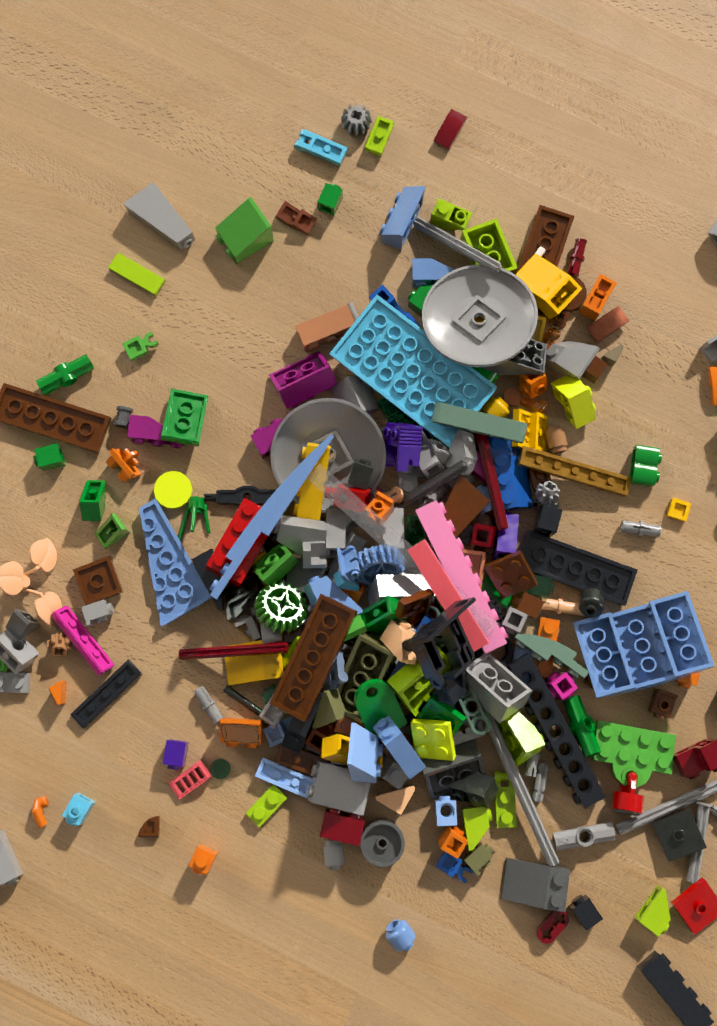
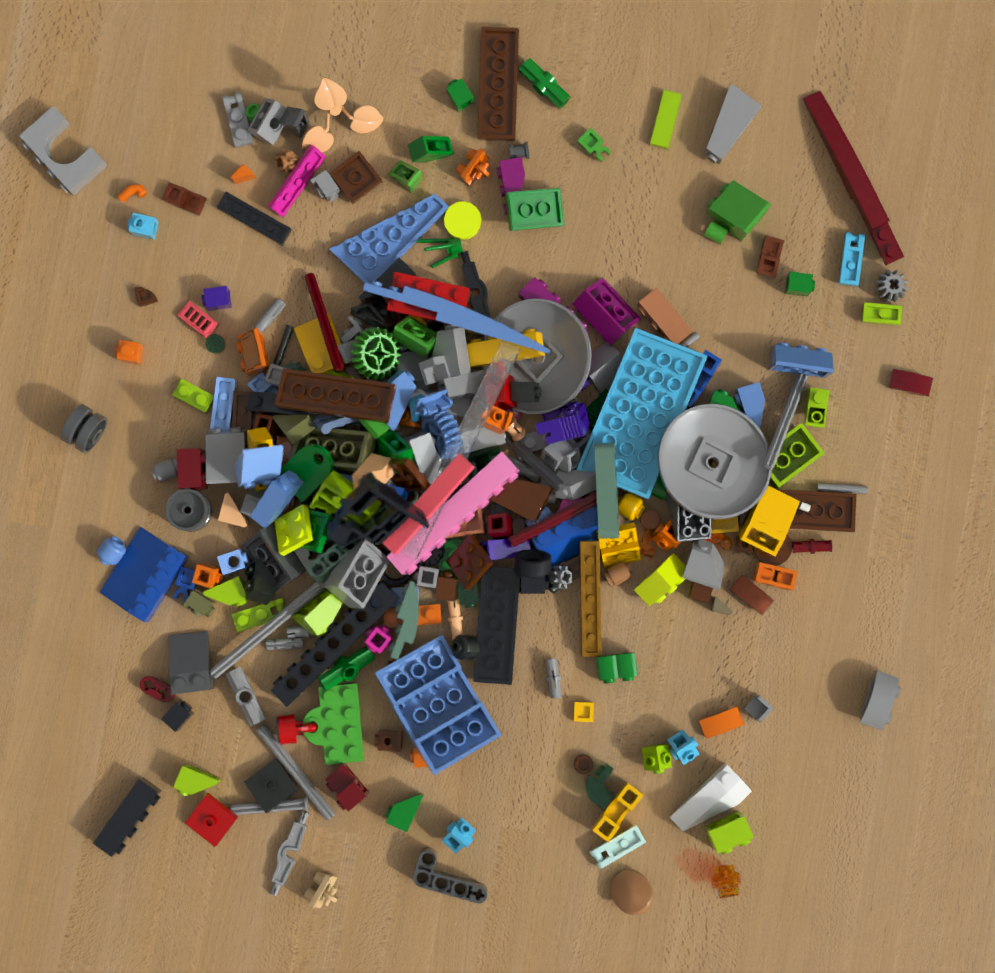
camera: 75 degrees right, 5 degrees up
none -> dark grey wheel [60,404,107,454]
none -> blue slope [100,527,190,622]
none -> copper slope [162,182,207,216]
none -> black tyre [514,549,551,577]
none -> bright green beam [704,221,729,244]
none -> dark red slope [803,90,904,266]
none -> light grey piece [816,483,868,494]

